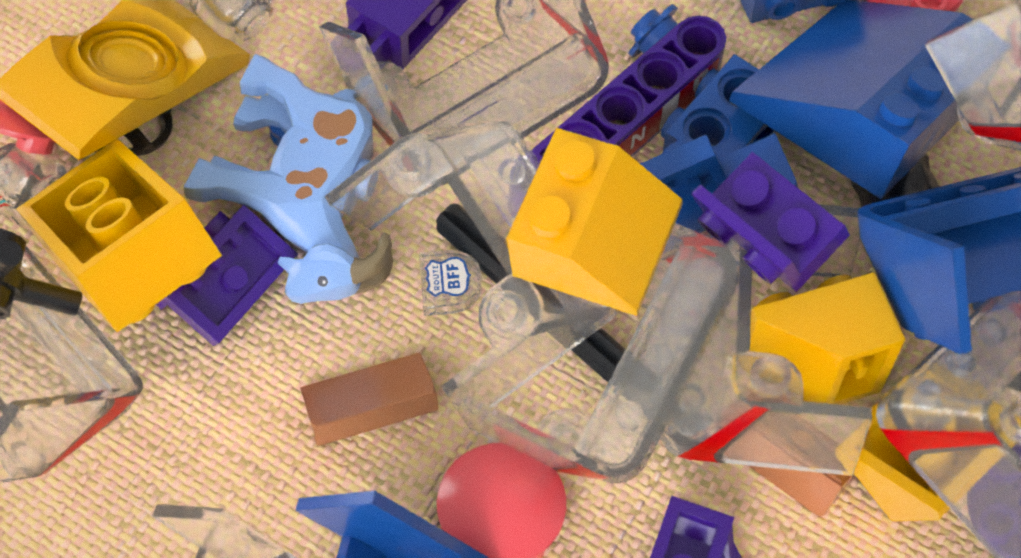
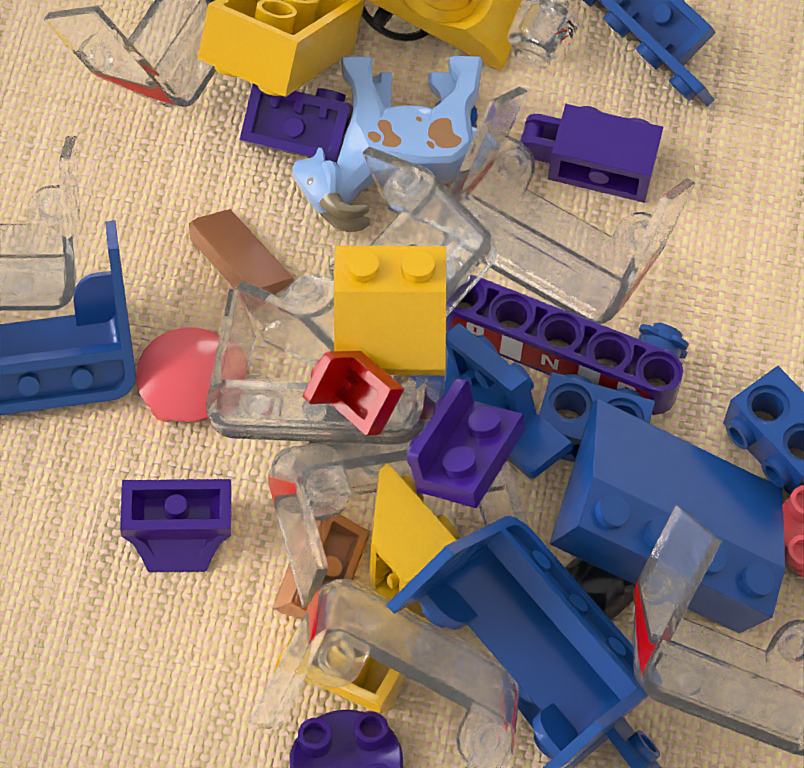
camera: 65 degrees right, 0 degrees up
none -> red bracket [303,351,405,436]

